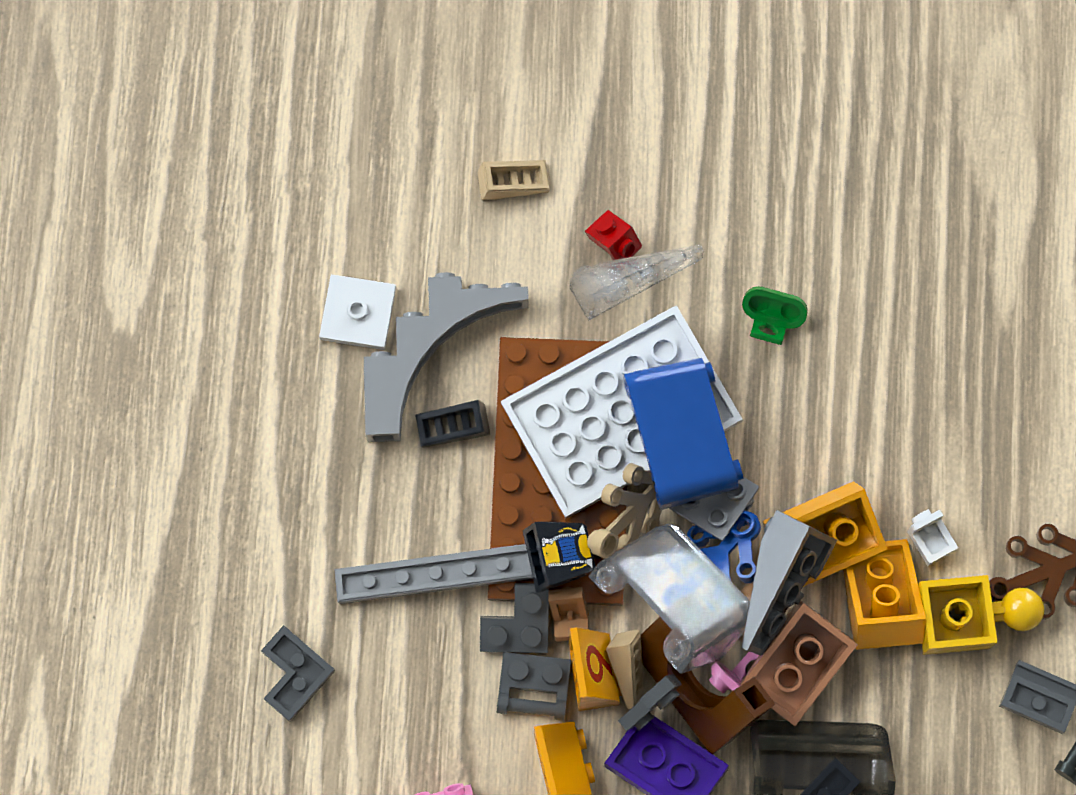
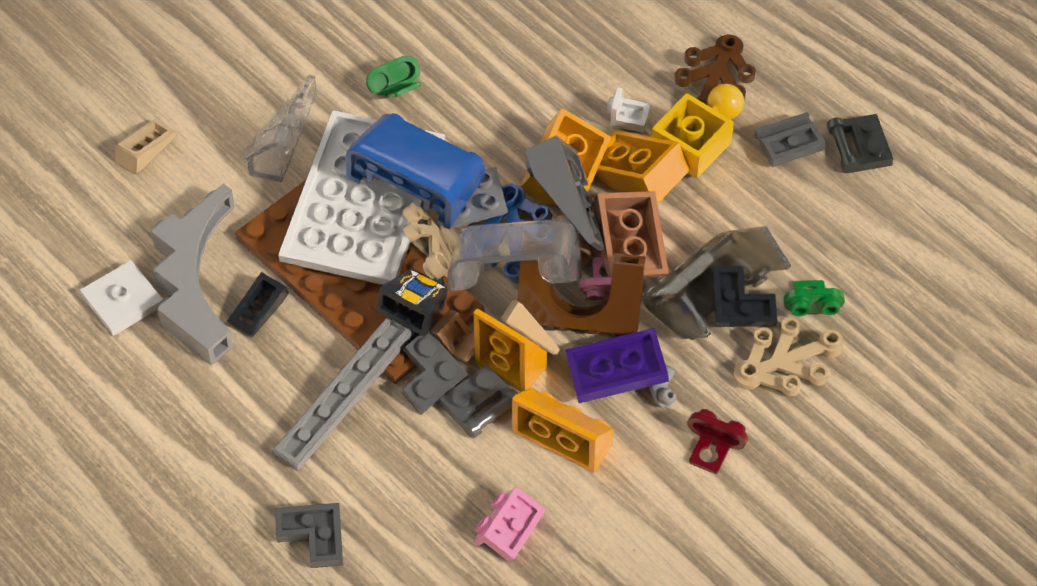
camera: 45 degrees left, 20 degrees down
red bracket [585,210,642,267] -> none
dark grey plate [618,674,682,731] -> none

